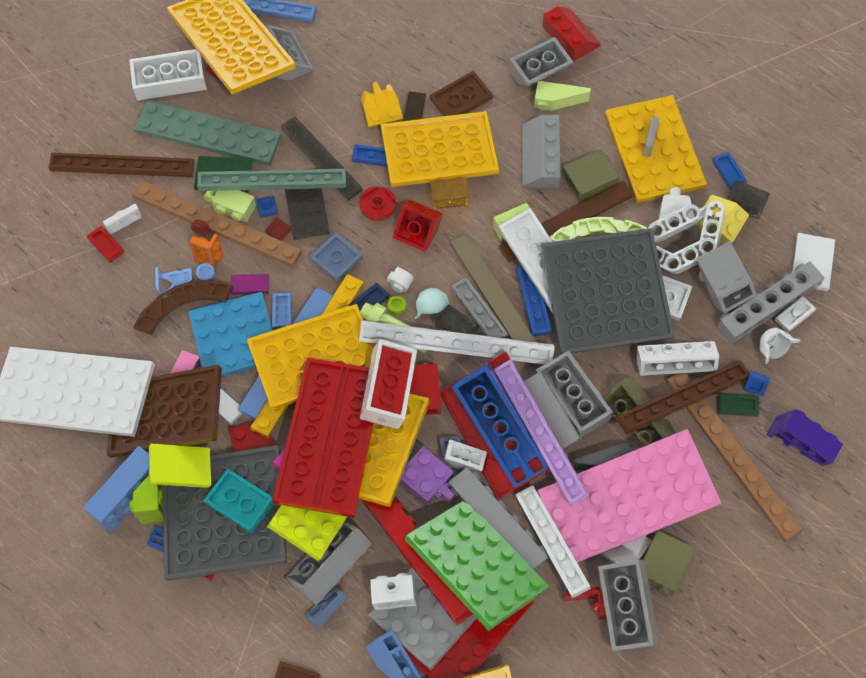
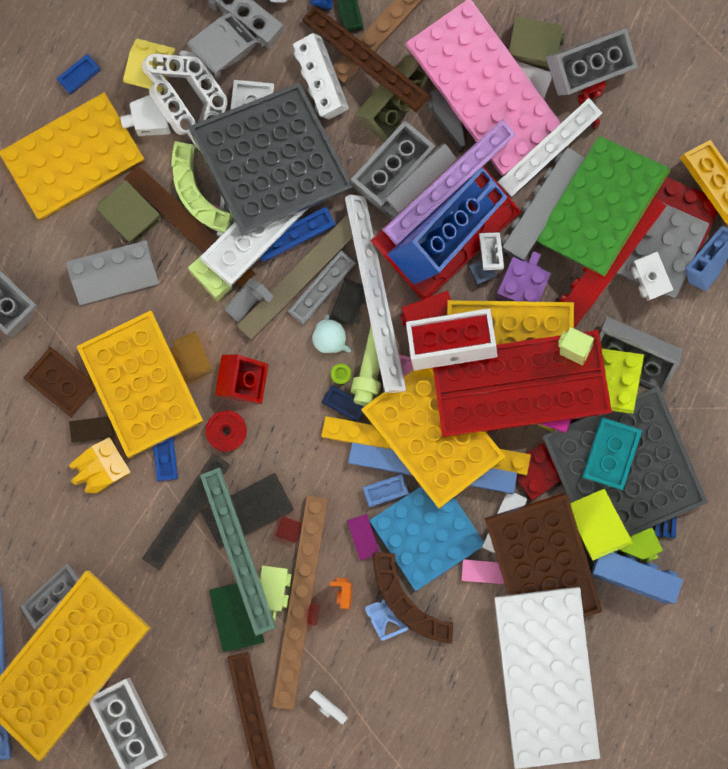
camera: 110 degrees left, 15 degrees up
red tile [87,225,125,263] -> none
sand green plate [134,100,281,166] -> none
light blue tile [196,263,215,281] -> none
blue tile [256,195,278,218] -> none
sand blue plate [305,586,348,628] -> none
sand blue plate [310,232,363,282] -> none
white plate [387,267,414,293] -> none
yellowish green slope [534,81,591,111] -> none
light grey tile [643,116,660,157] -> none
clear smoke brick [727,180,770,220] -> none
none -> light grey bracket [225,278,274,322]
none -> yellowish green brick [558,327,594,366]

